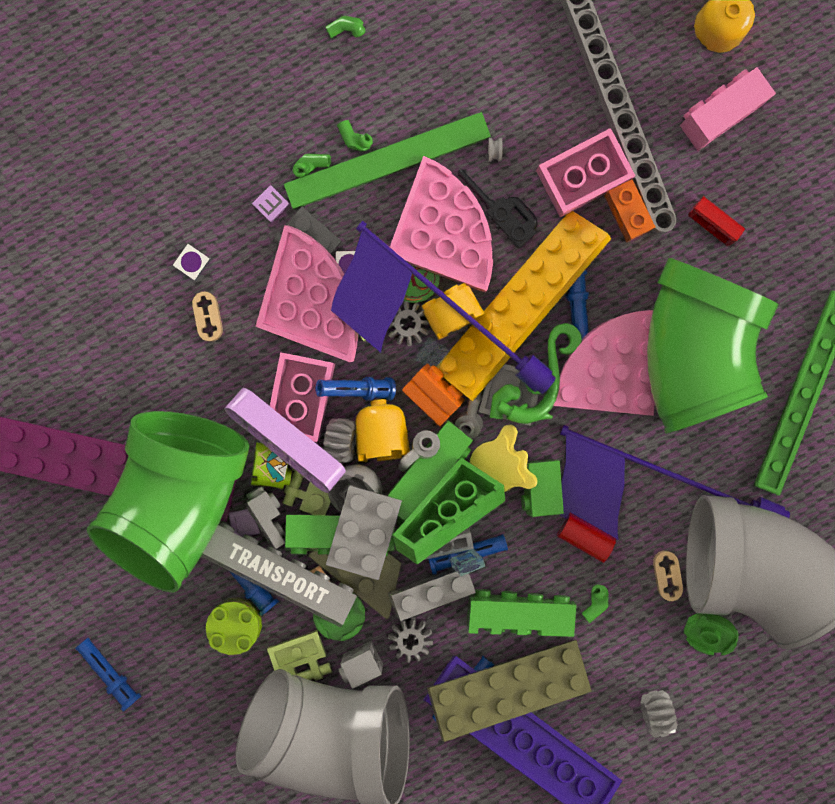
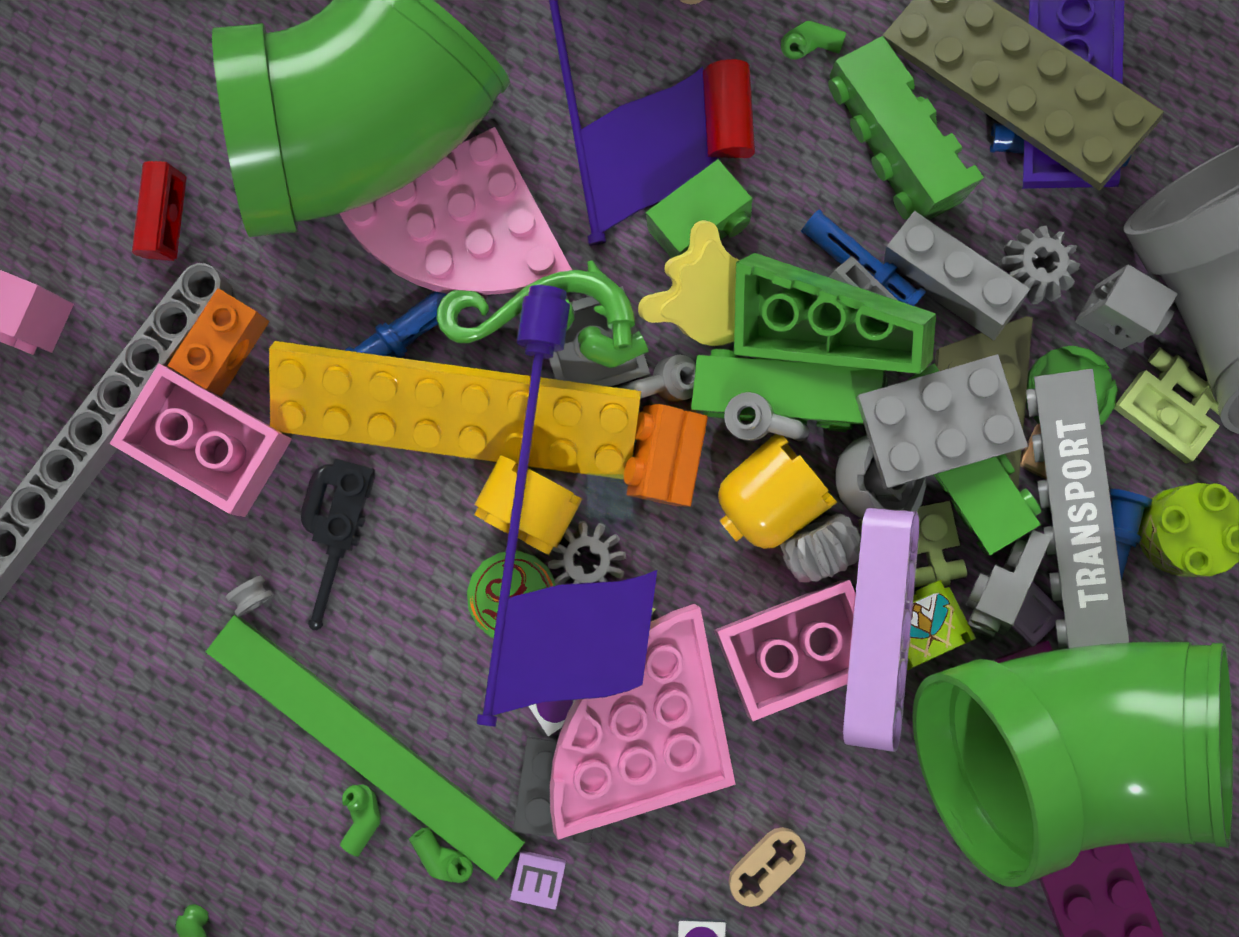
camera: 120 degrees left, 5 degrees down
blue pin [315,377,396,401] -> none
bright pink plate [390,156,493,293] -> none
clear light blue tile [450,549,485,576] -> none

